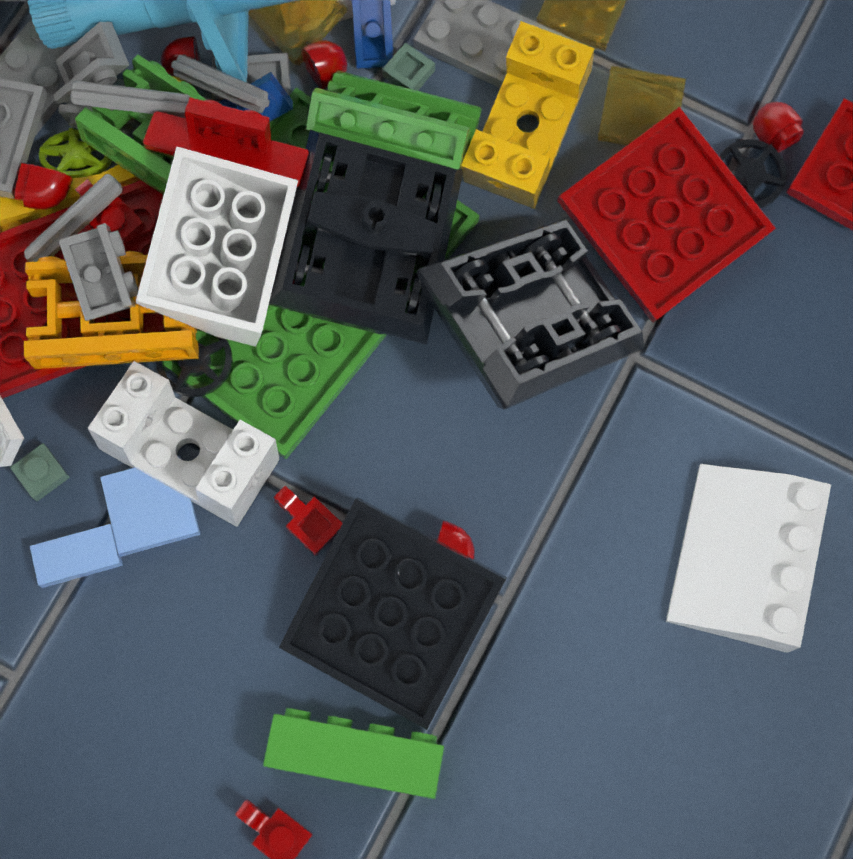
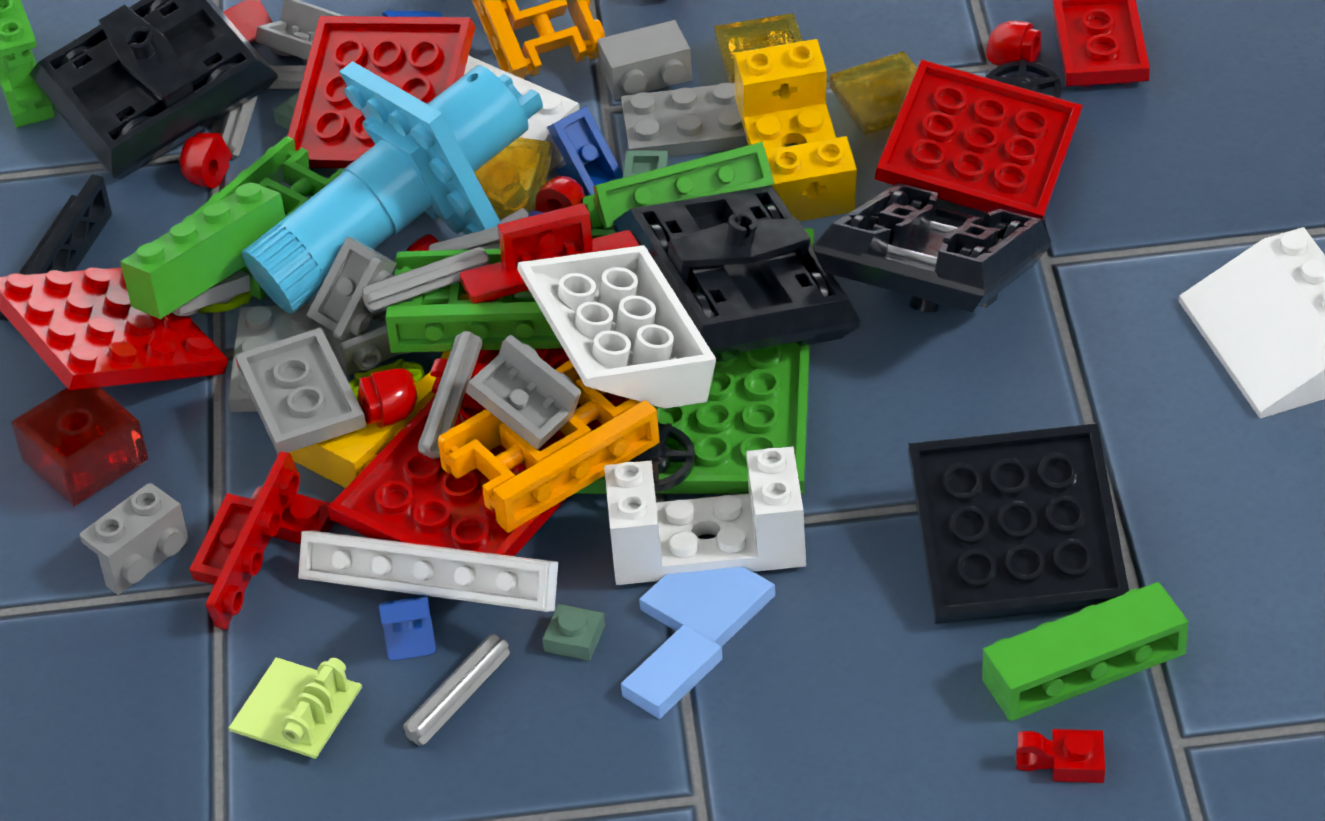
camera: 30 degrees left, 30 degrees down
red plate [274,486,342,556] -> none

